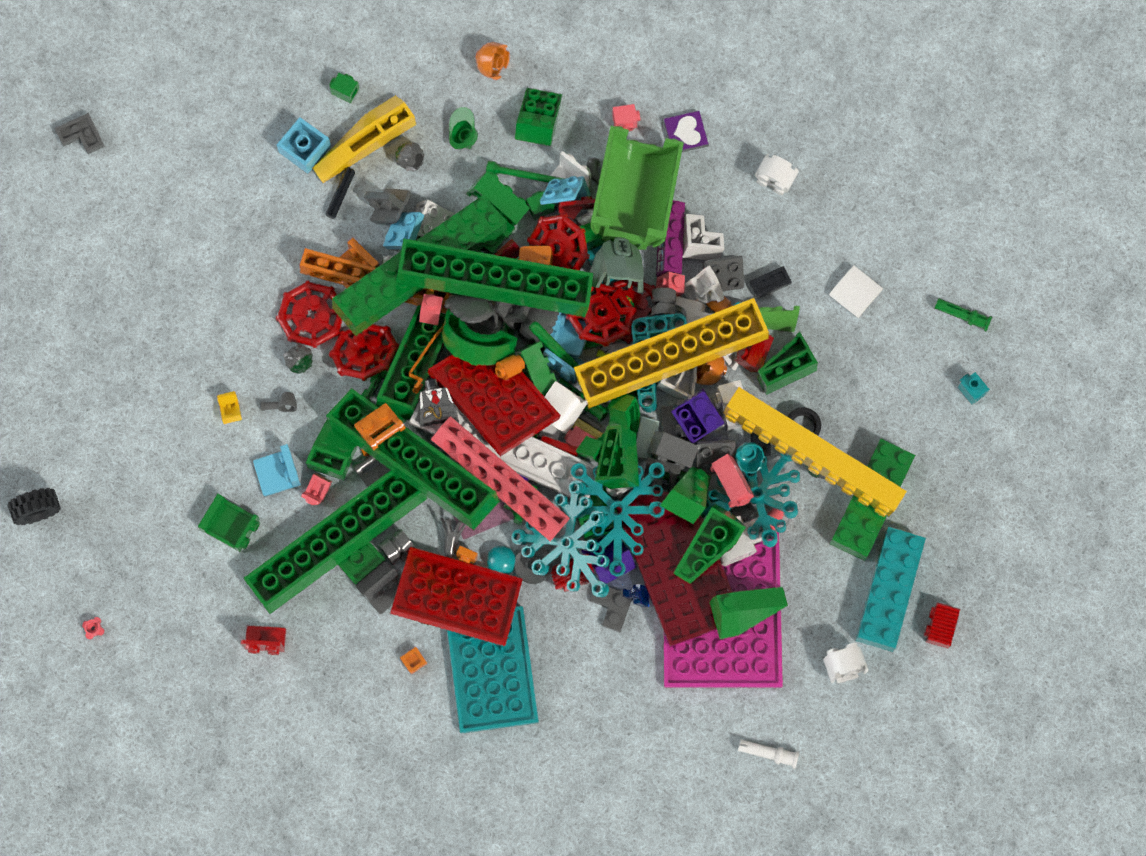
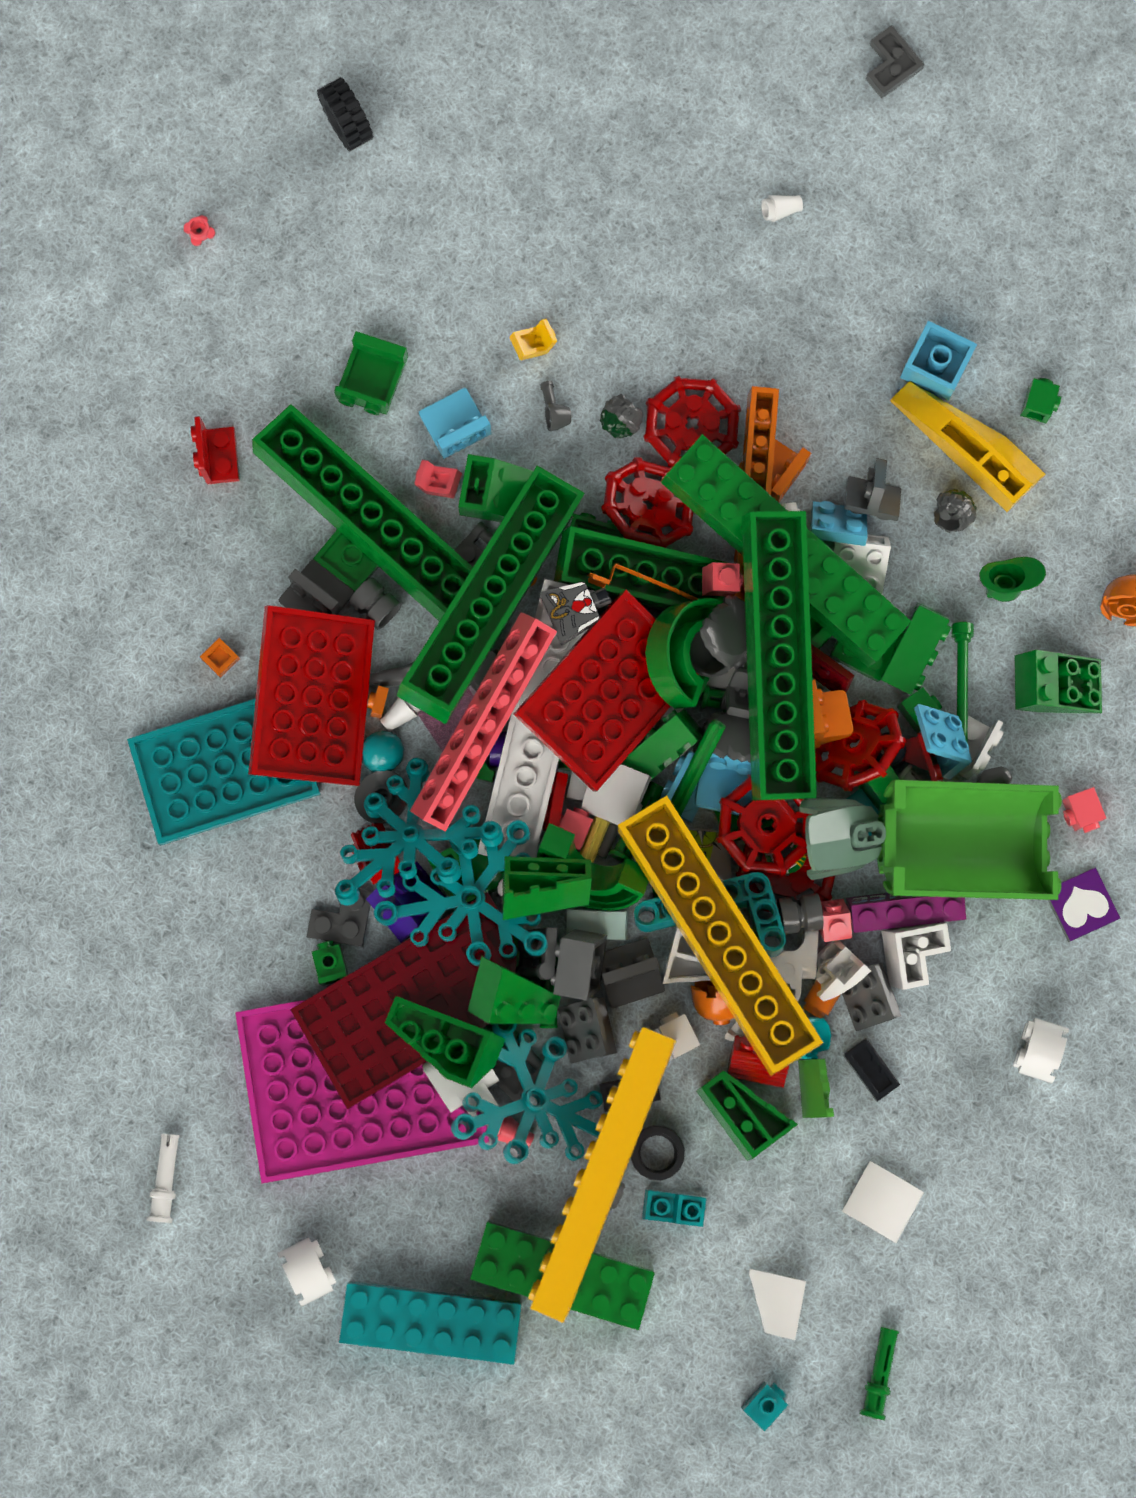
camera: 80 degrees right, 5 degrees up
black axle [326,167,355,219] -> none
orange plate [354,403,406,451] -> none
orange brick [495,355,525,380] -> none
clear blue plate [623,584,649,607] -> none
dark purple slope [671,388,725,444] -> none
coral brick [710,454,754,508] -> none
green wedge [710,587,788,639] -> none
teal hair [735,442,765,473] -> none
red brick [924,602,960,649] -> none
none -> green brick [312,941,348,986]
none -> white cone [380,697,421,732]
none -> teal slope [642,1190,706,1227]
none -> white slope [749,1269,806,1340]
none -> white cone [761,195,803,222]

